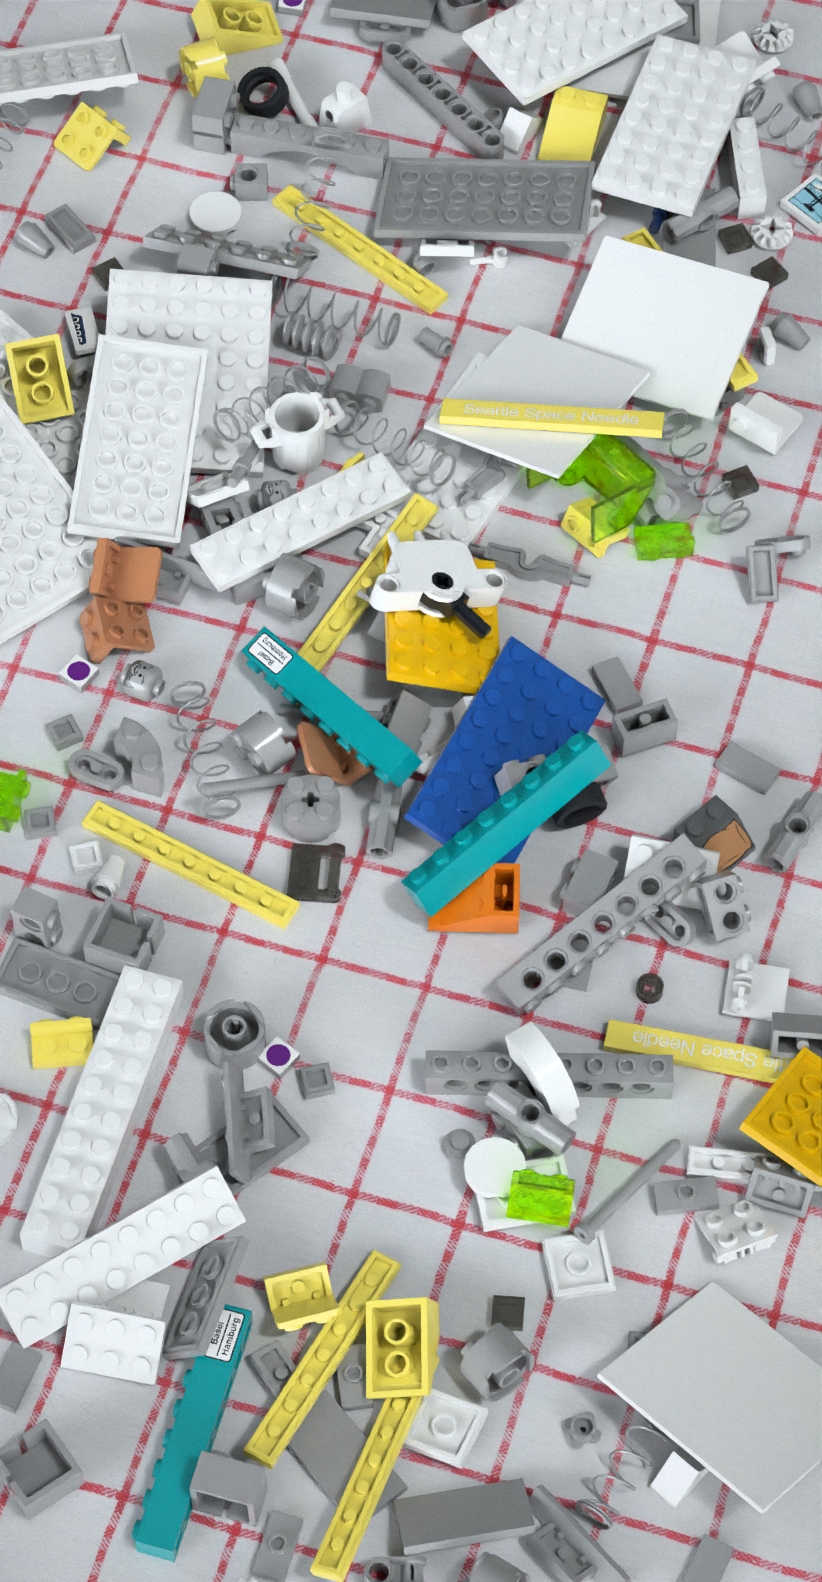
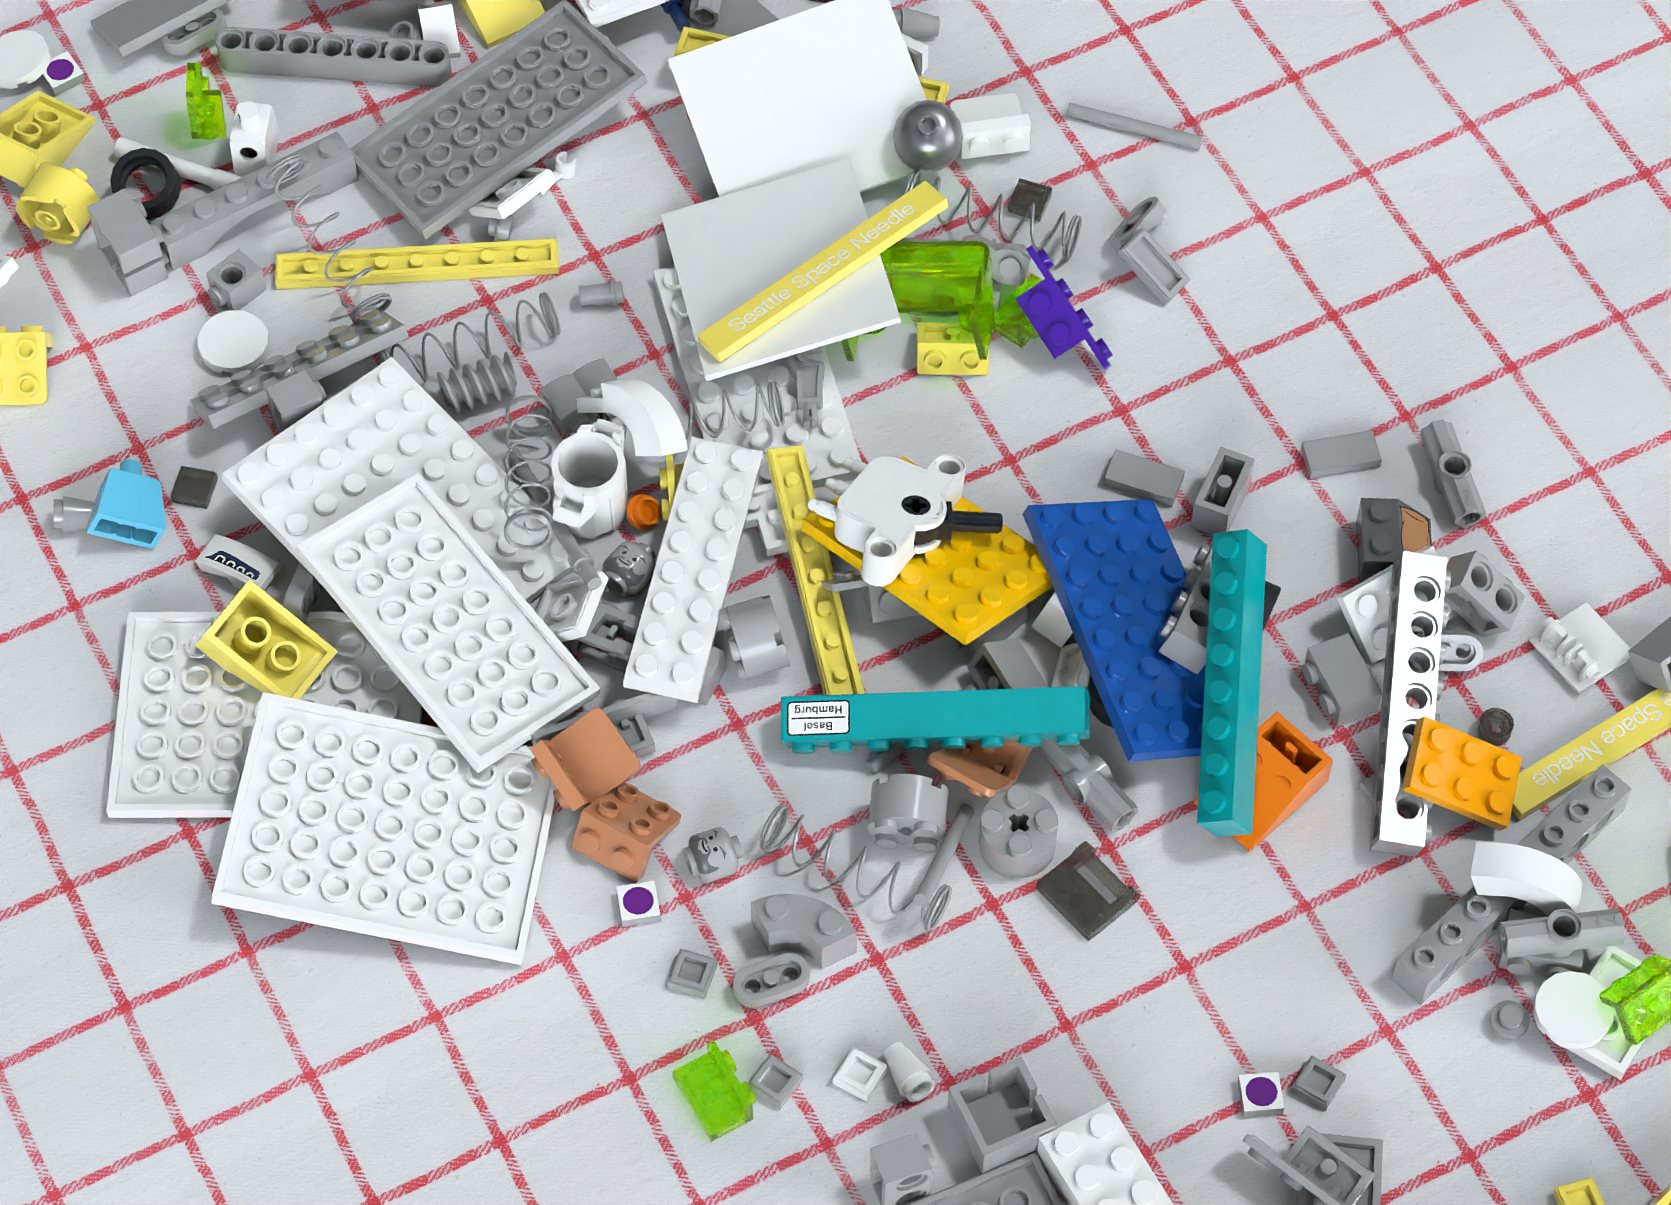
camera: 45 degrees left, 0 degrees up
light grey tile [44,203,96,254] -> none
light yellow tile [82,800,300,930] -> none
light grey brick [204,999,266,1070] -> none
light grey piece [468,542,591,587] -> none
none -> medium azure torso [86,459,166,549]
none -> clear neon green bracket [186,63,227,140]
none -> white arch [576,378,687,456]
none -> orange plate [626,494,661,531]
none -> flat silver cylinder [893,100,963,172]
none -> dark purple bracket [1015,245,1113,370]
none -> light orange plate [1402,716,1522,831]

